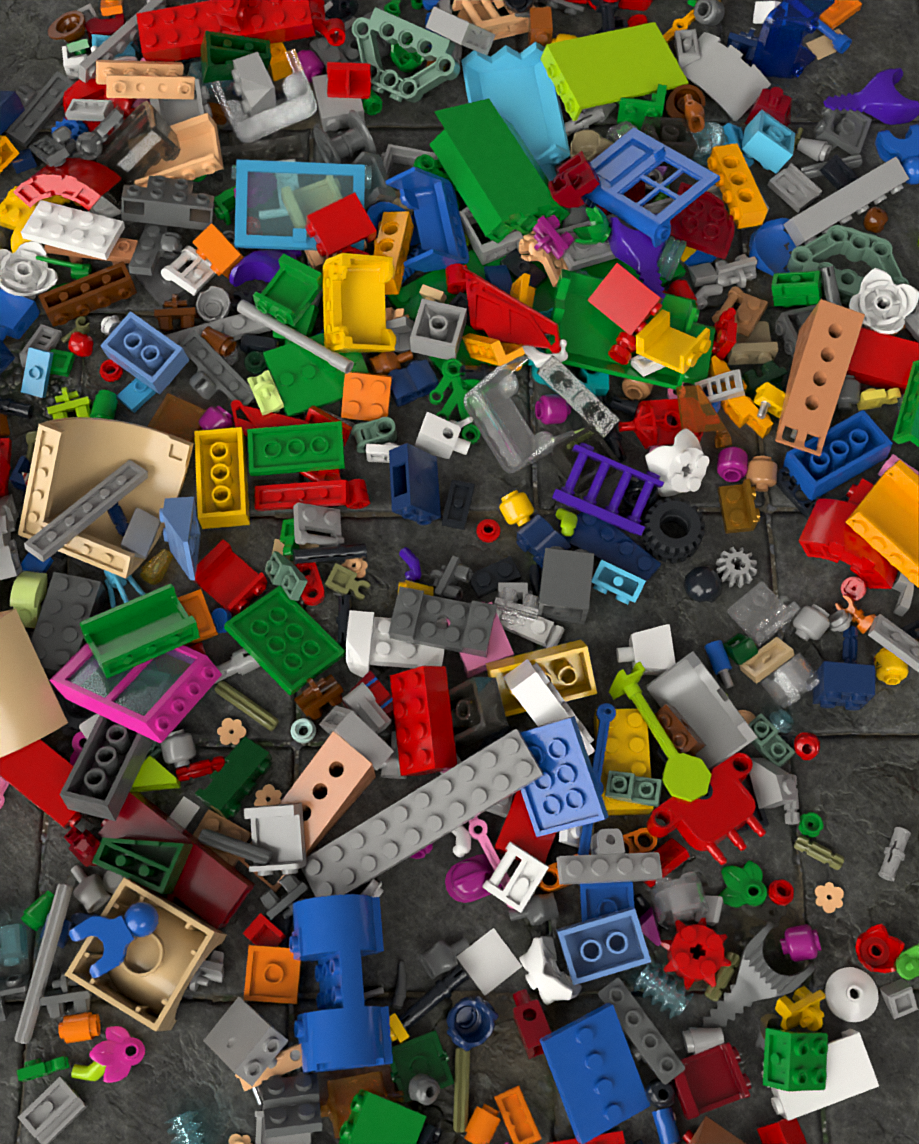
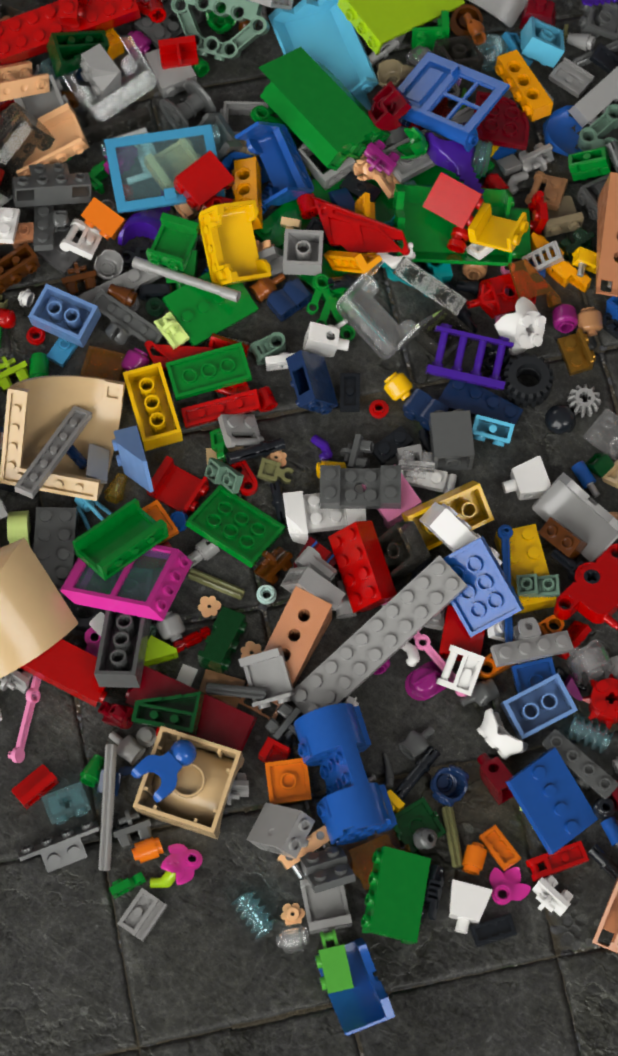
camera: 10 degrees left, 0 degrees up
blue tile [21,552,53,573] -> none
orange plate [341,371,392,421] -> none
white sticker [457,928,522,996] -> none
magenta head [535,394,571,425] -> none
lime arm [556,508,578,536] -> none
lime piece [609,661,711,802] -> none

